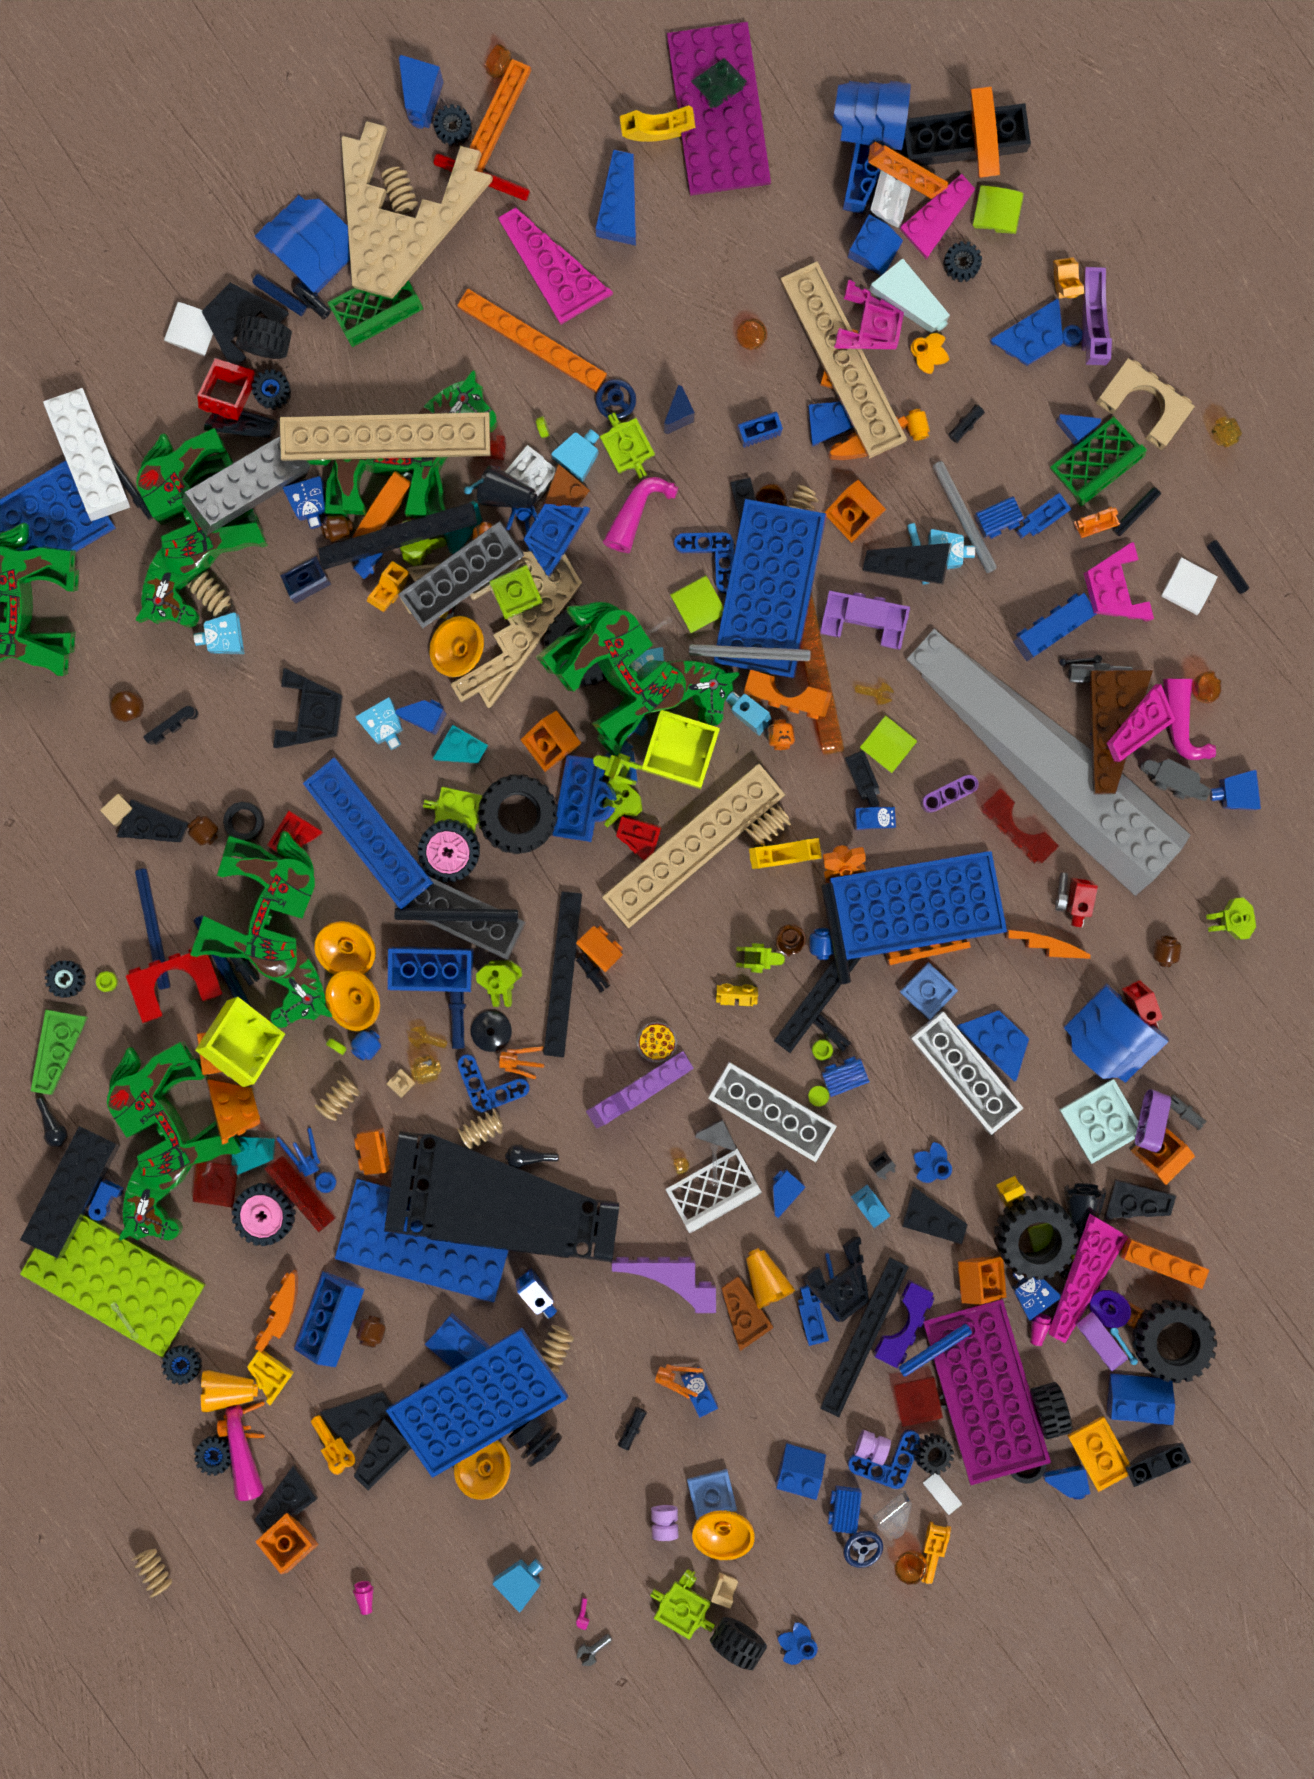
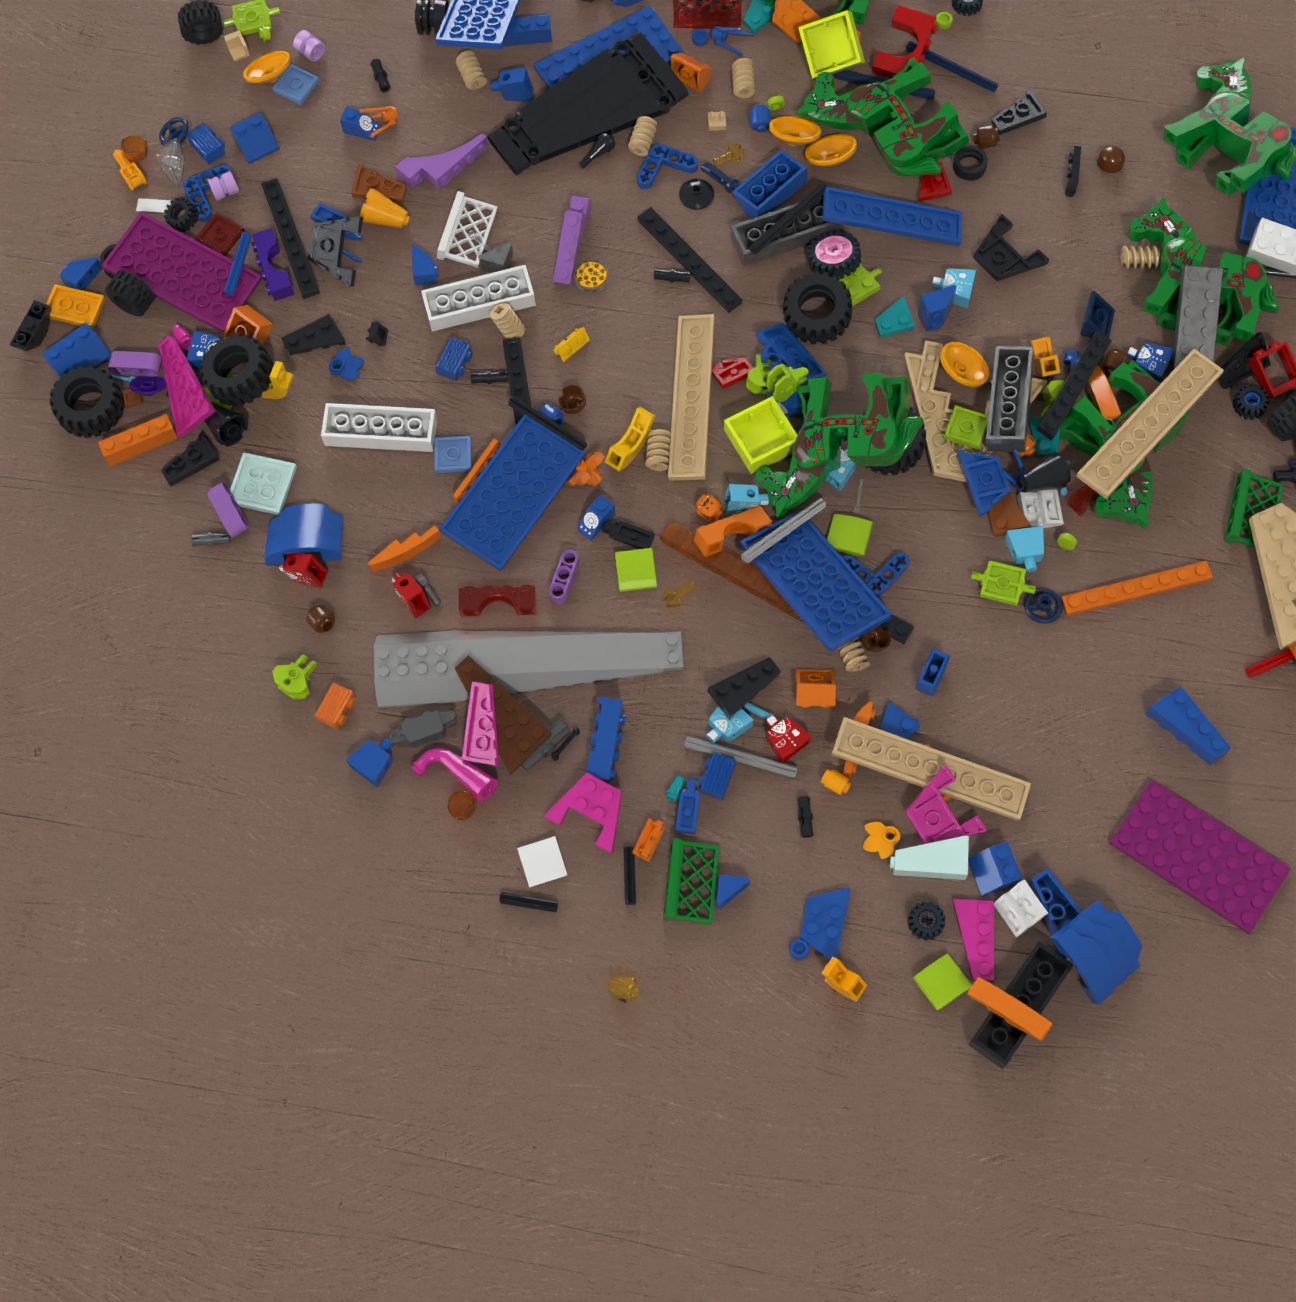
camera: 140 degrees right, 20 degrees down
tan panel [100,794,132,826] -> none
medium azure torso [194,613,245,654] -> none
clear yellow head [410,1055,442,1084] -> none
lime hinge [476,960,522,1007] -> none
dark pink wing [498,208,613,325] -> none
orange plant [499,1046,544,1079] -> none
orange slope [520,710,581,772] -> none
orange slope [576,926,623,972] -> none
dark pink animal [603,477,679,553] -> none
yellow arch [619,105,696,142] -> none
dark blue slope [664,385,695,434] -> none
clear yellow hinge [674,1157,689,1175] -> none
clear green hinge [691,58,747,109] -> none
clear orange hair [736,318,768,350] -> none
lime hinge [736,943,785,973] -> none
blue plate [778,1622,818,1665] -> none
lime tile [808,1085,829,1107] -> none
lime tile [812,1040,833,1060] -> none
medium lavender bracket [820,591,910,650] -> none
dark azure torso [851,1185,890,1228] -> none
orange fence [868,142,948,199] -> none
blue wing [956,1010,1029,1082] -> none
medium lavender arch [1081,267,1112,365] -> none
tan arch [1096,358,1195,450] -> none
orange slope [1131,1128,1195,1185] -> none
none -> orange brick [314,682,356,730]
none -> tan piece [490,303,525,339]
none -> teal pin [666,776,686,802]
none -> red torso [765,715,812,763]

